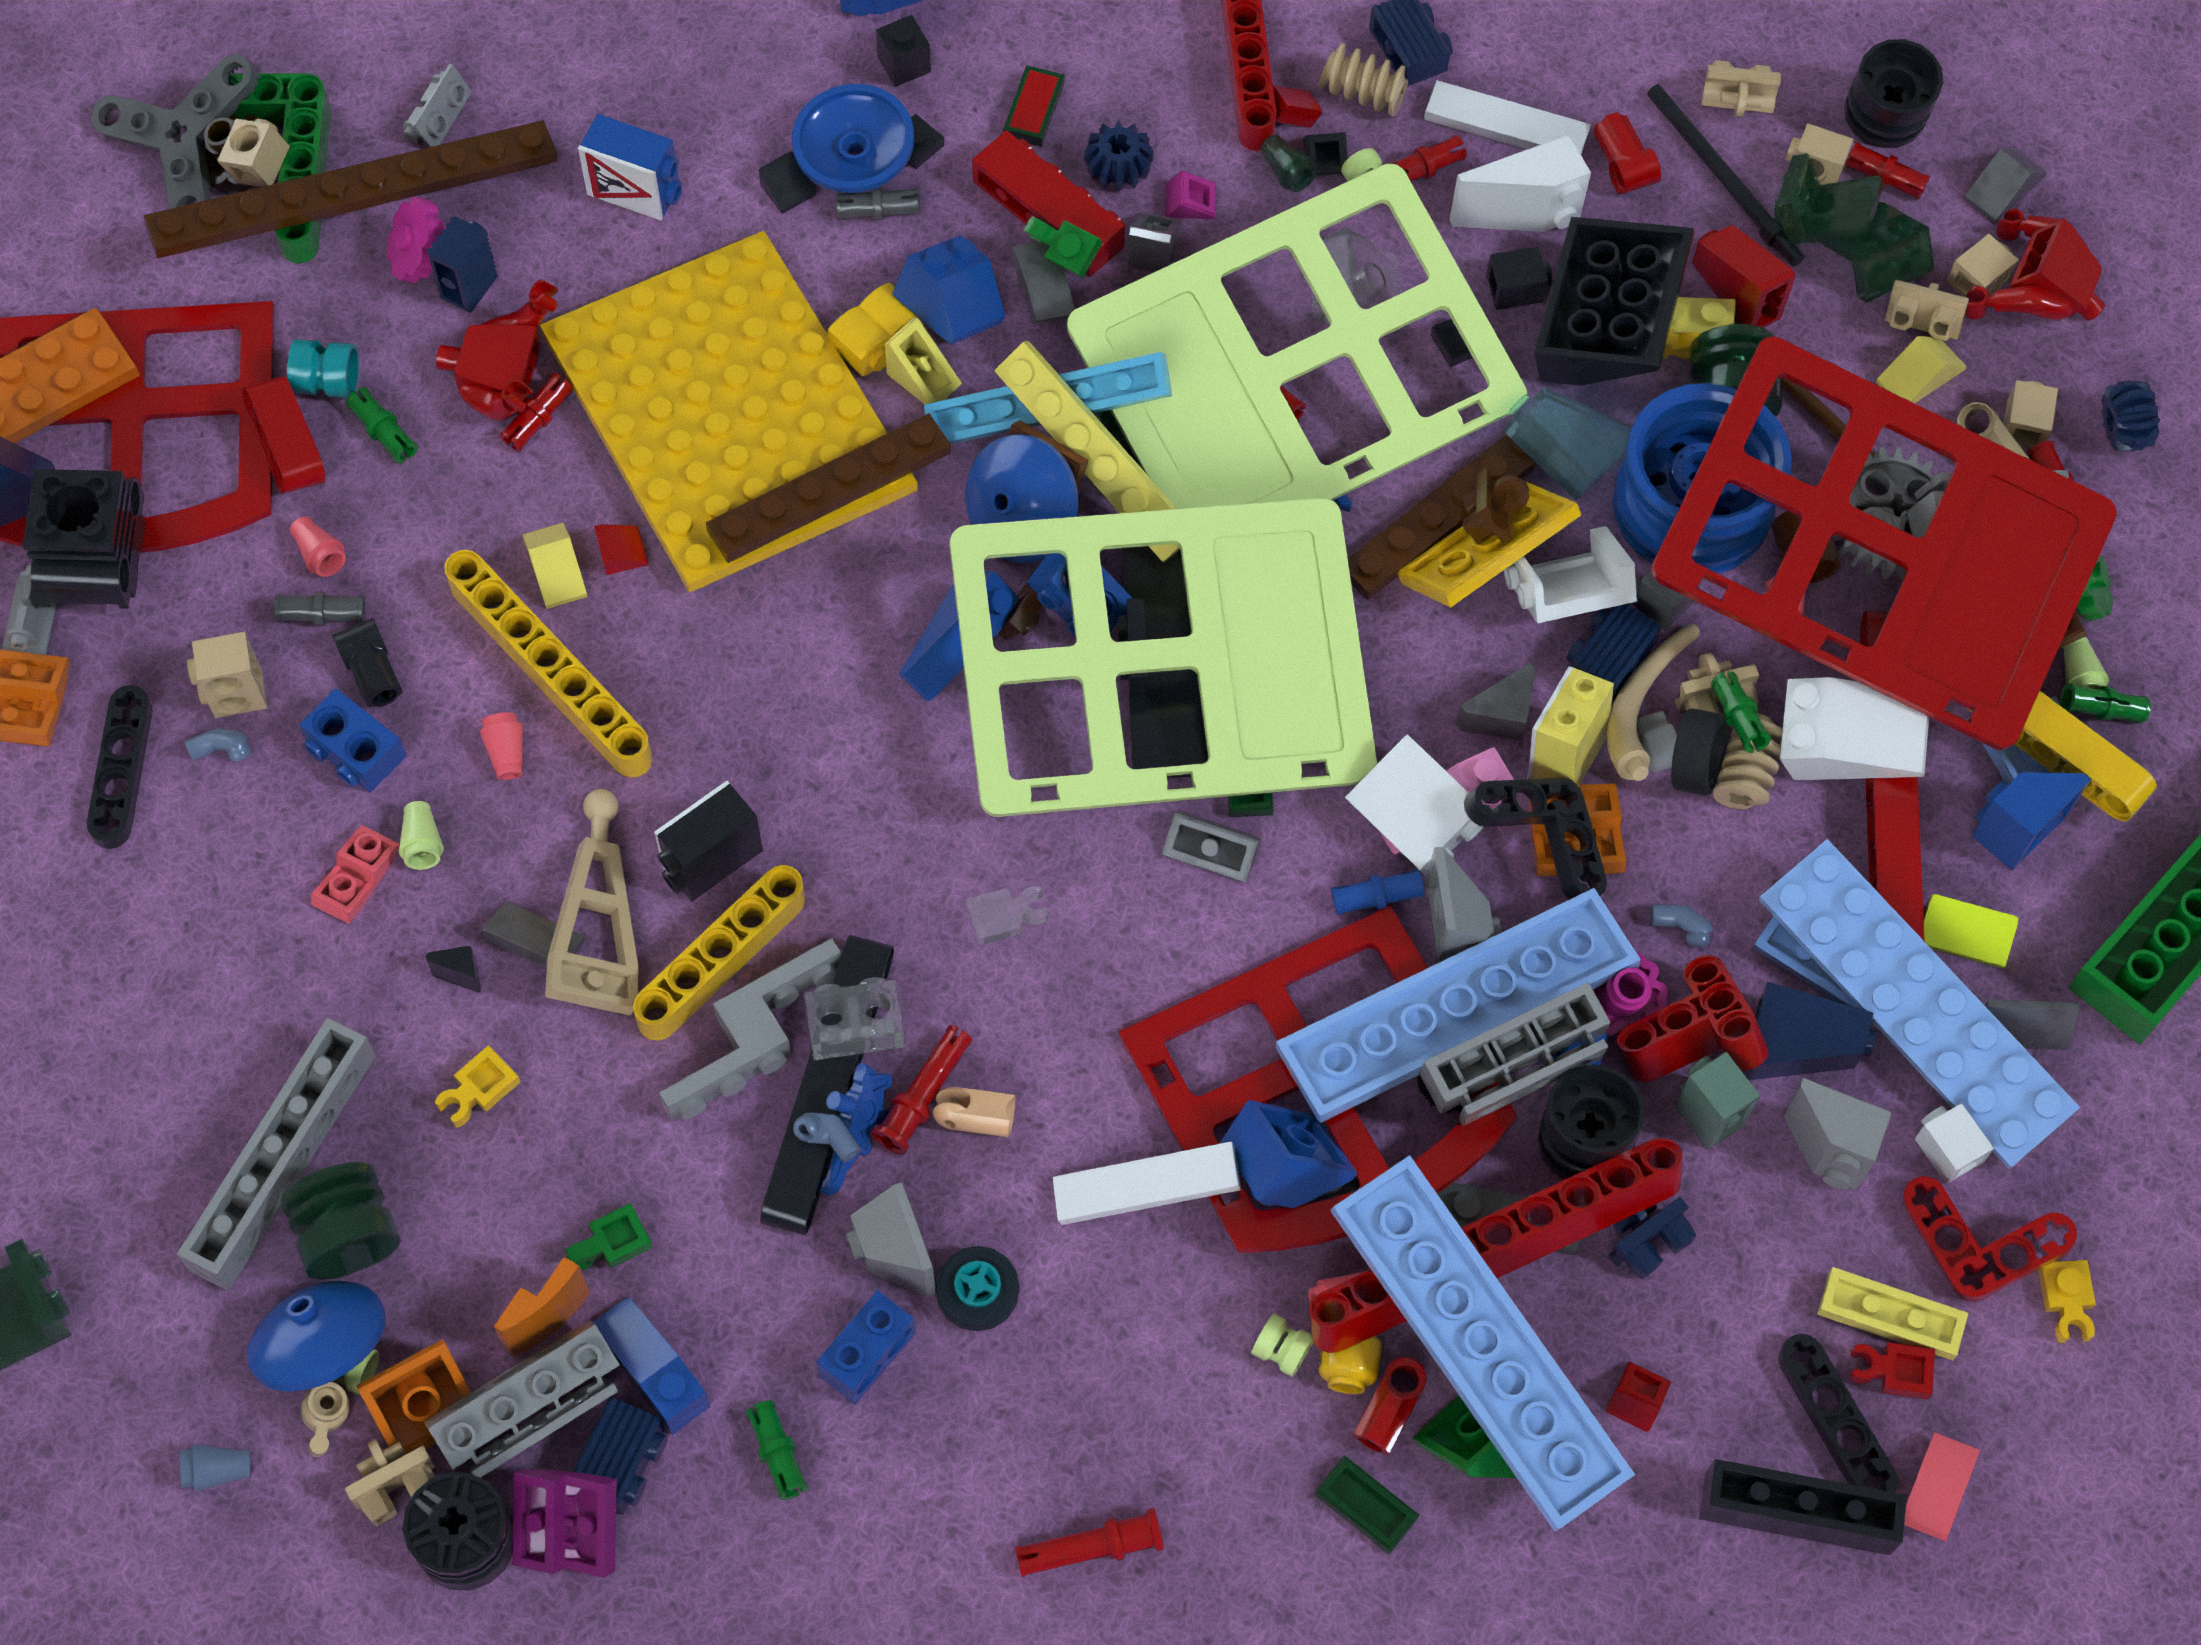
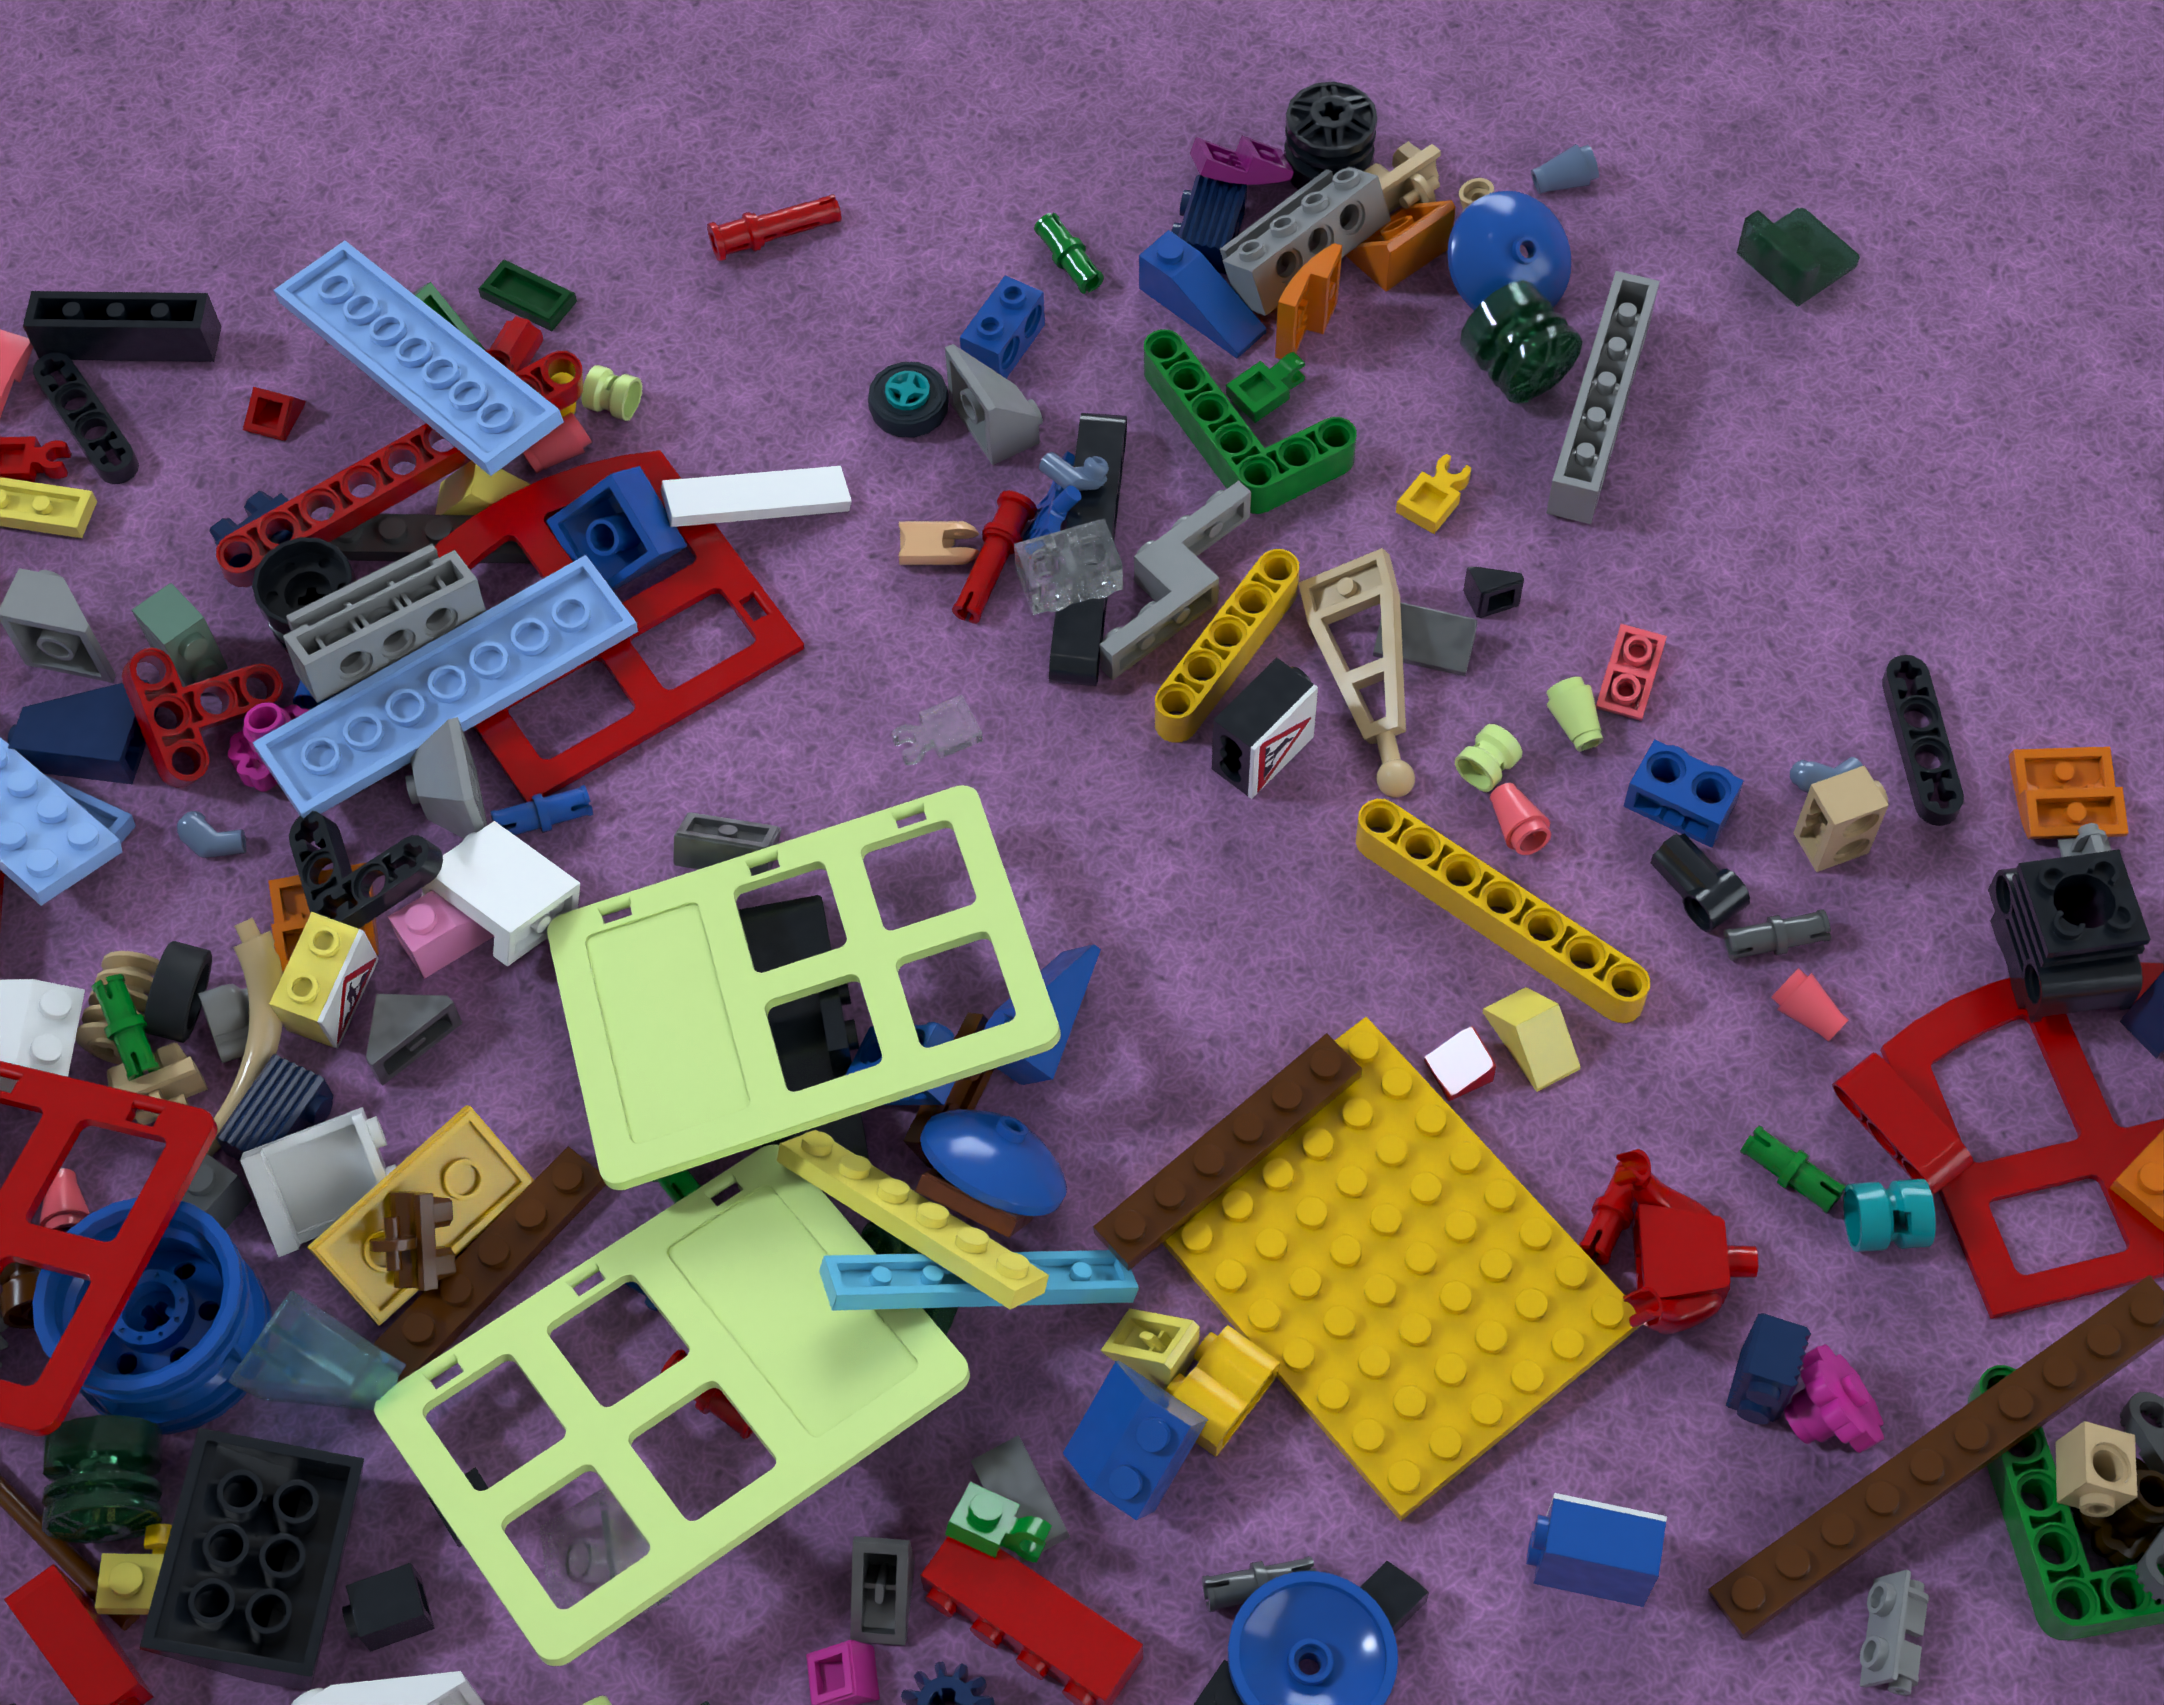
camera: 175 degrees right, 5 degrees down
none -> green beam [1144,329,1357,514]
none -> yellowish green wheel [1455,724,1523,792]

